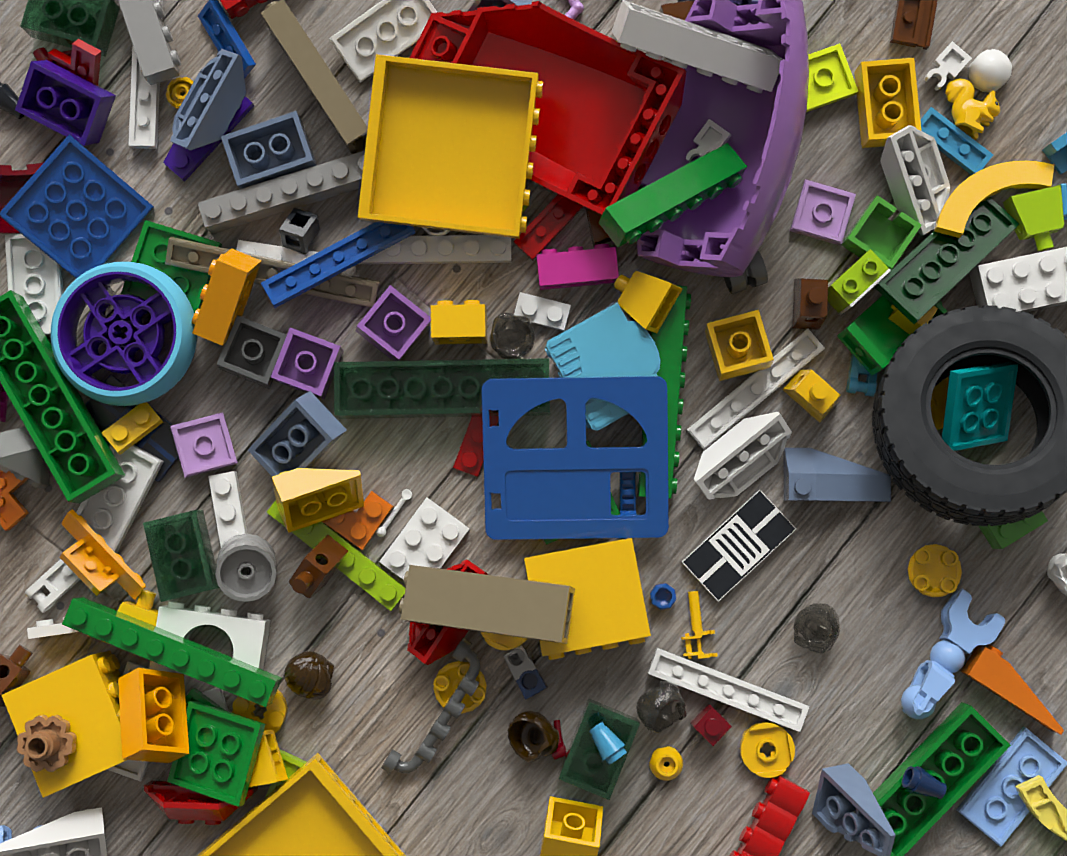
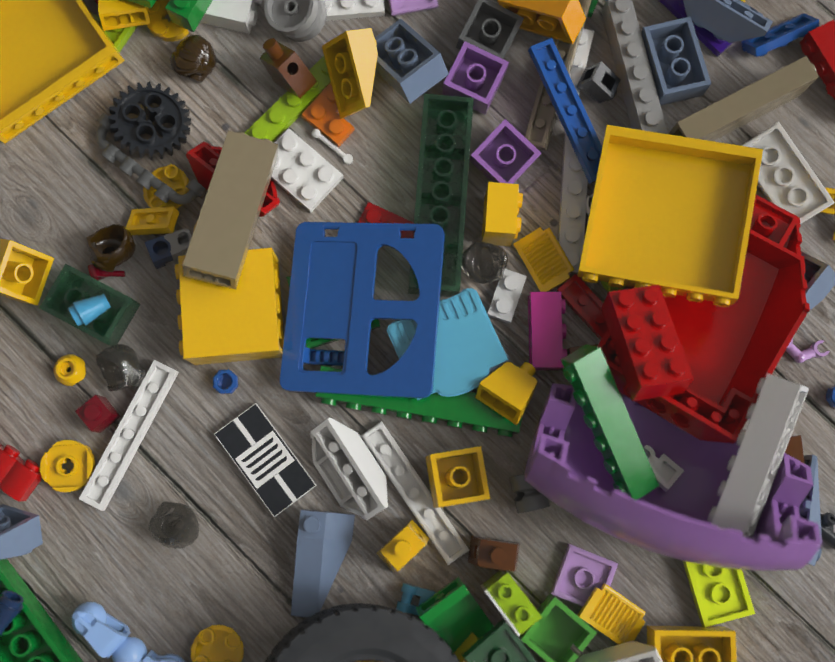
camera: 85 degrees right, 5 degrees down
yellow piece [681,591,718,659] -> none
none -> black gear [108,82,191,160]
none -> yellow plate [126,207,179,235]
none -> yellow window [513,227,574,292]
none -> yellow window [577,583,646,644]
none -> red brick [601,285,694,401]

